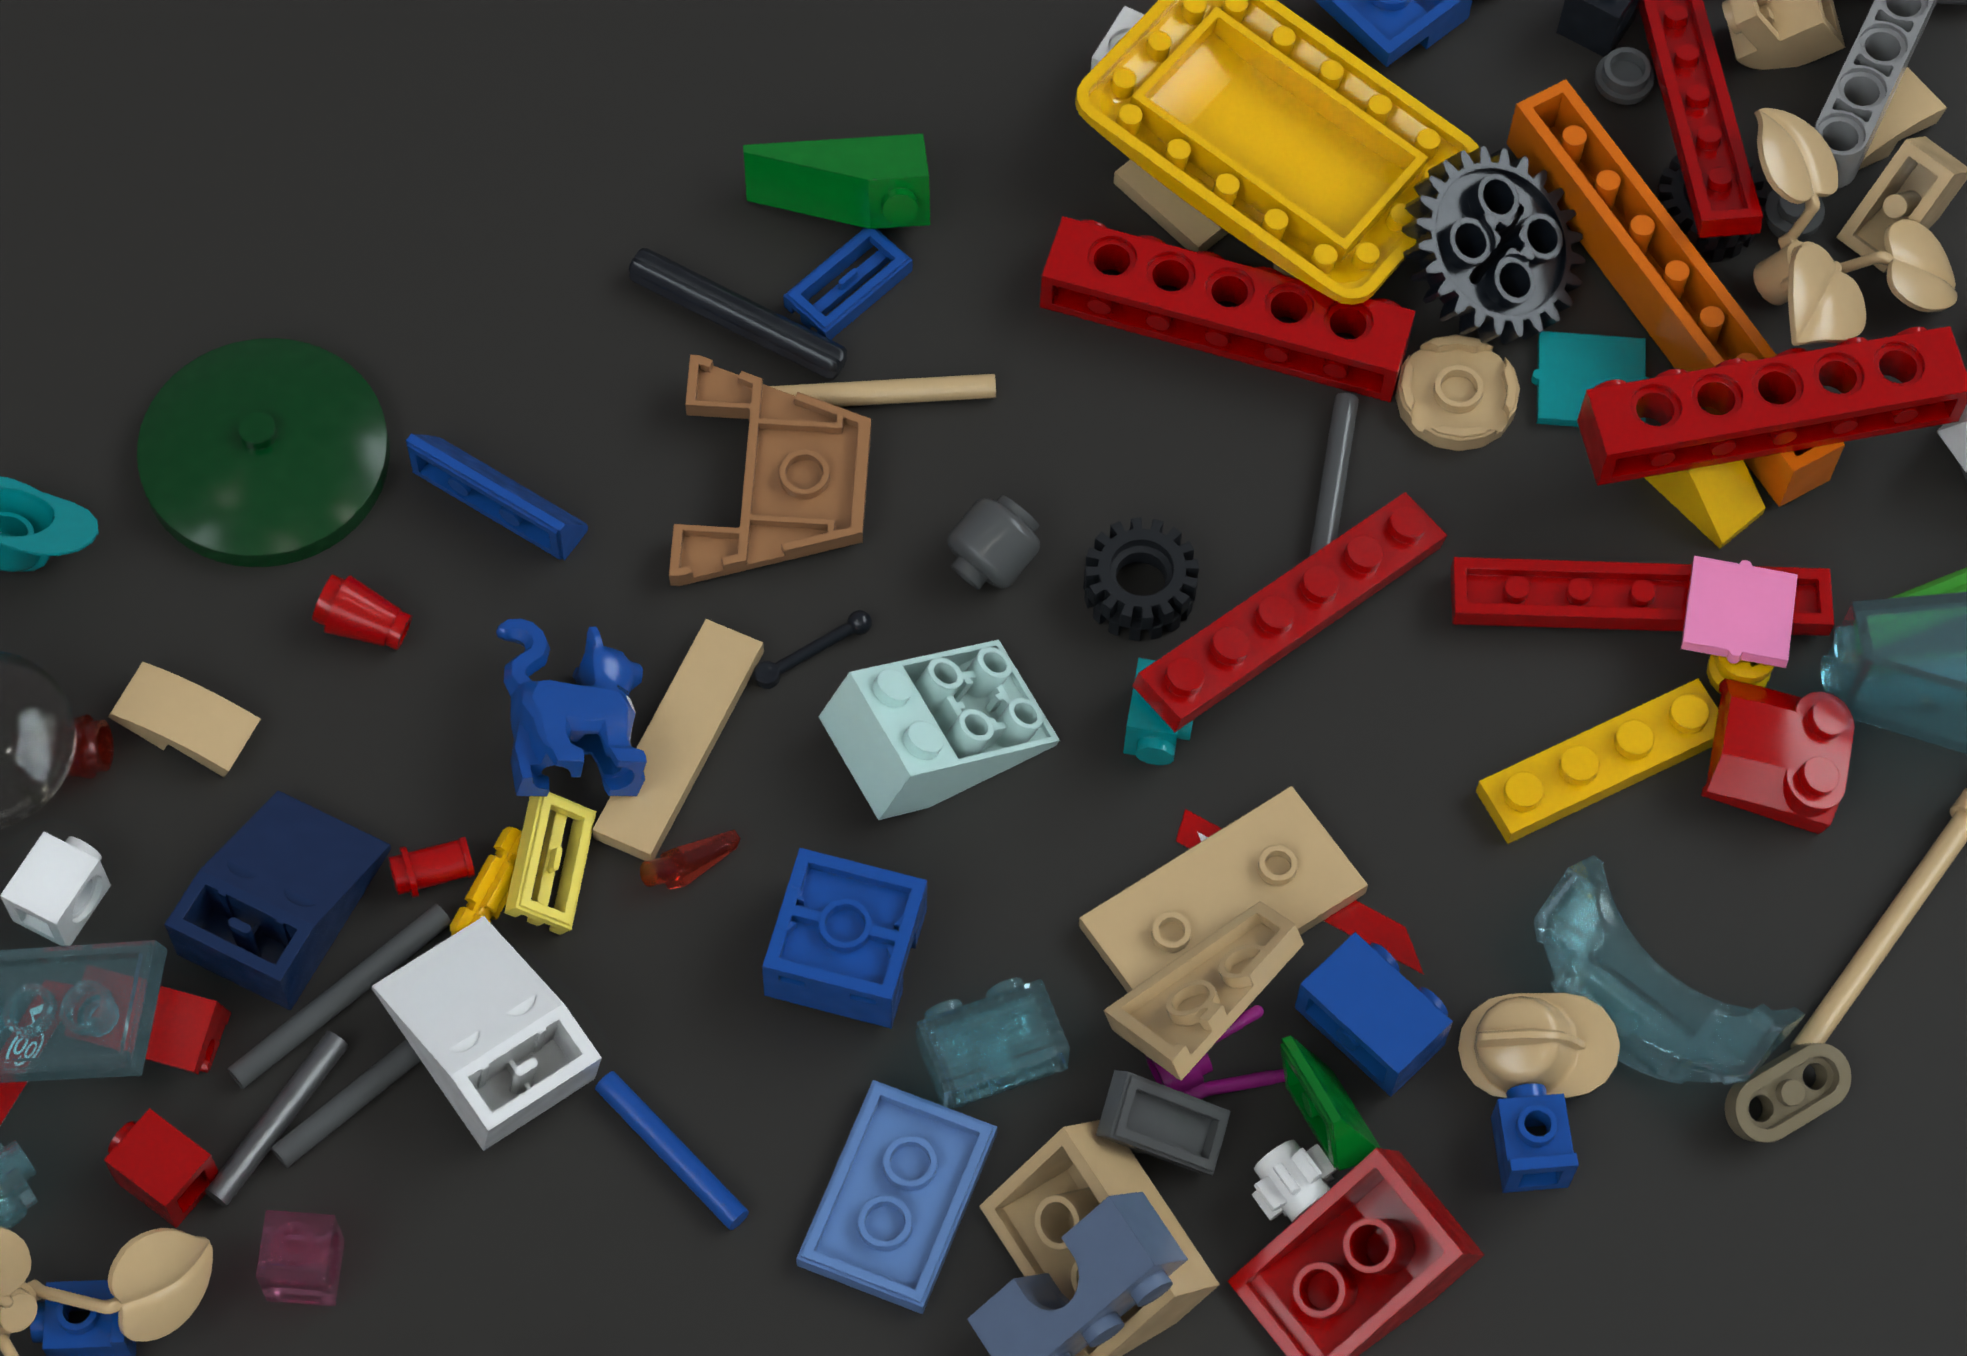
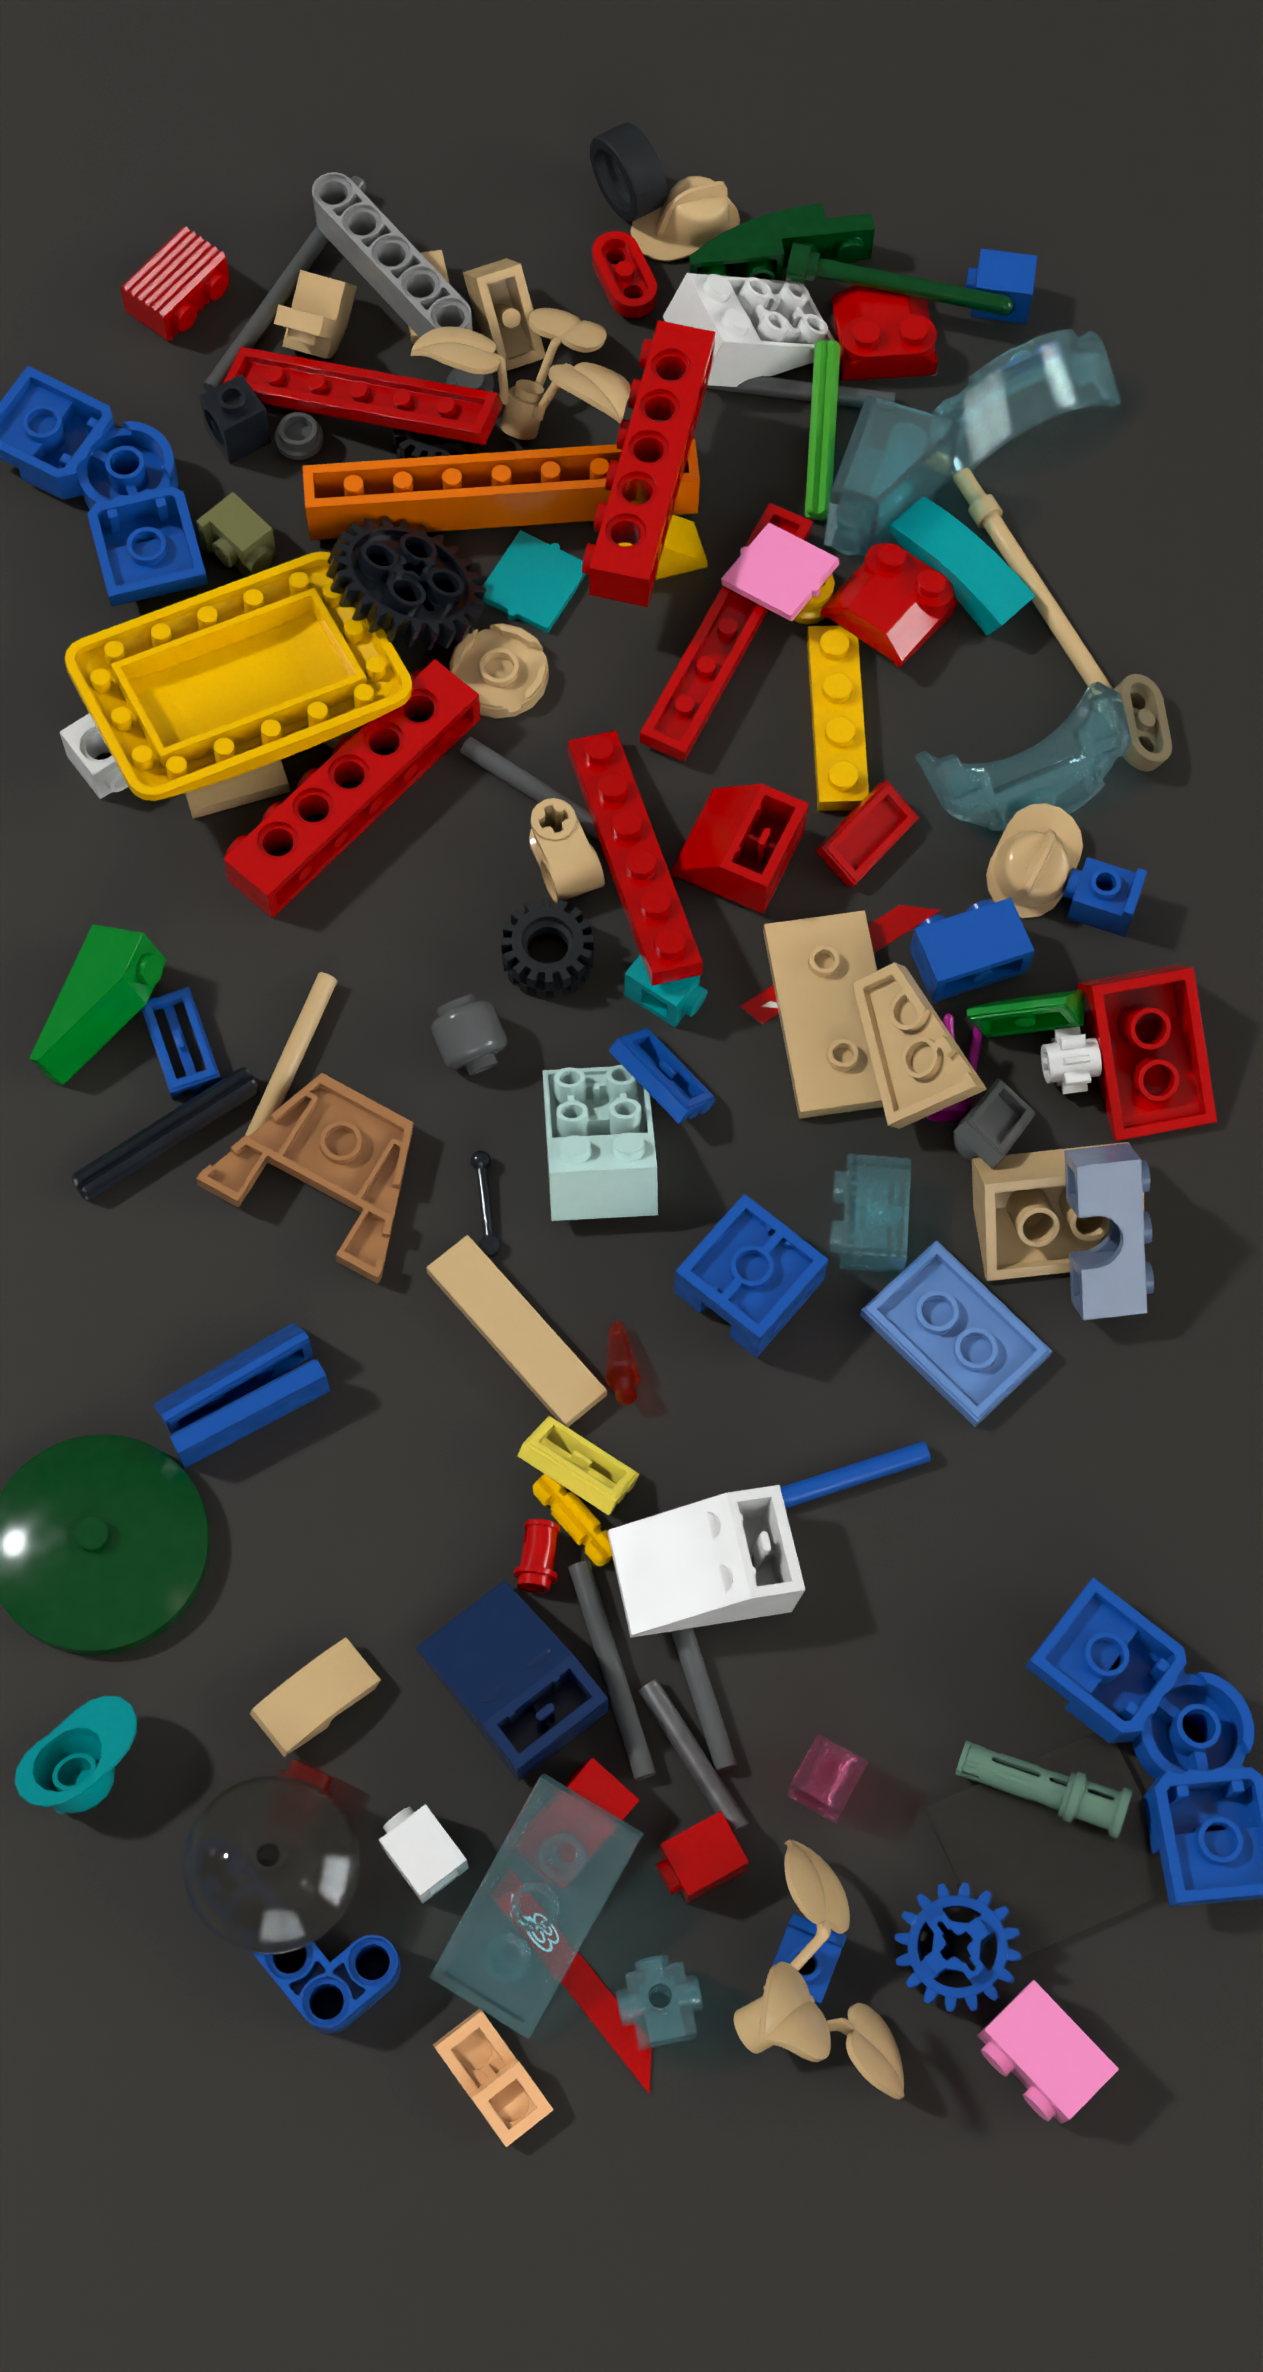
camera: 65 degrees left, 5 degrees up
red cone [312,574,413,650] -> none
blue animal [496,619,647,797] -> none
none -> blue tile [170,1359,330,1468]
none -> olive brick [196,492,277,577]
none -> tan piece [529,798,605,903]
none -> blue tile [609,1028,716,1124]
none -> red slope [671,784,809,914]
none -> red tile [815,780,920,887]
none -> teal slope [887,496,1035,636]

